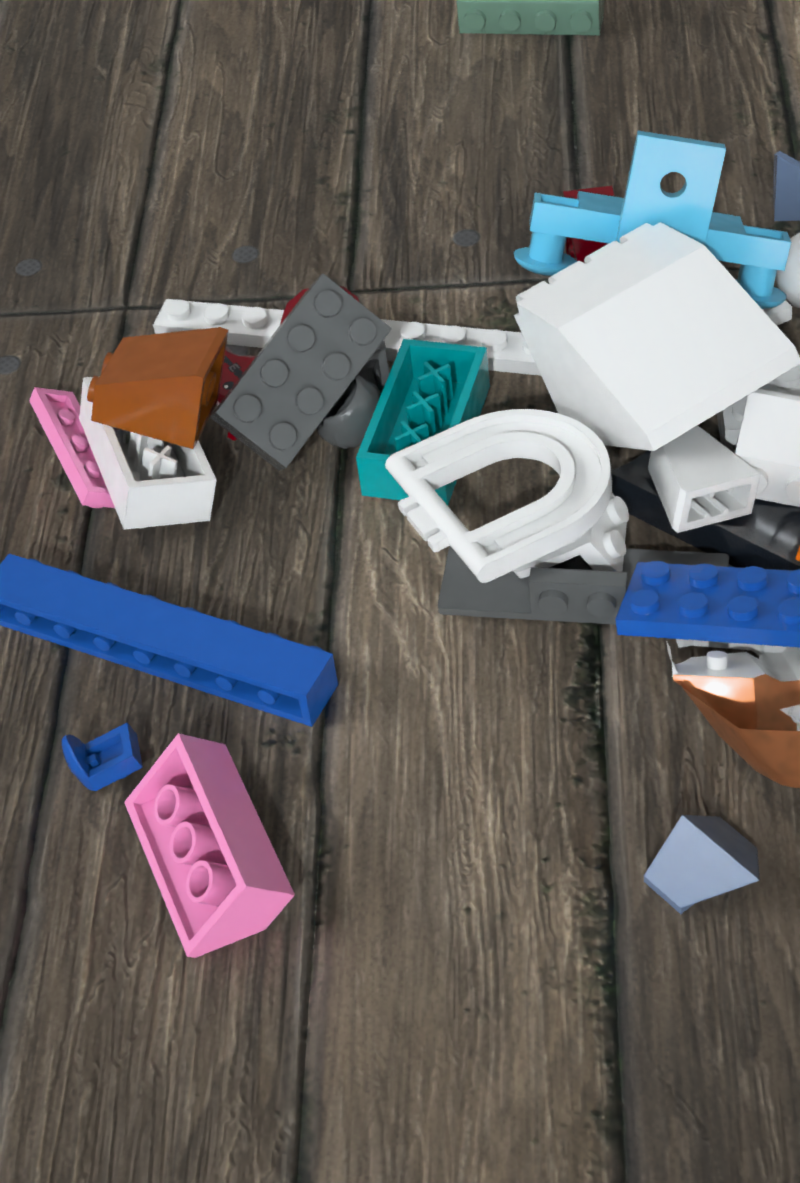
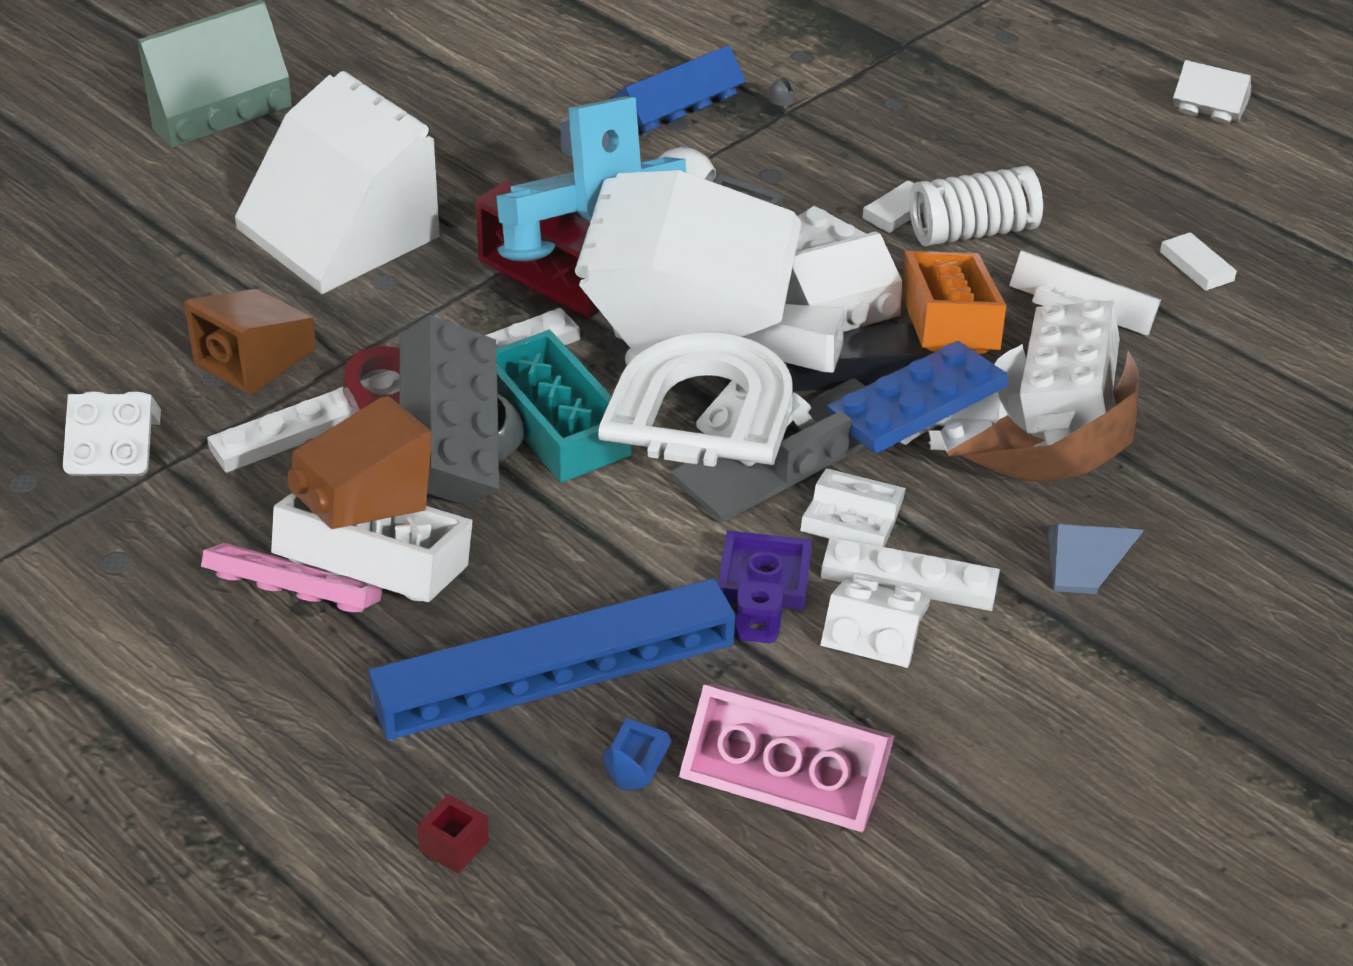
camera: 55 degrees left, 5 degrees down
none -> white bracket [63,392,161,476]
none -> dark orange slope [184,289,316,395]
none -> white windscreen [235,71,440,294]
none -> dark purple plate [718,530,812,643]
none -> white slope [800,468,906,547]
none -> white bracket [820,574,930,668]
none -> white plate [821,537,1000,611]

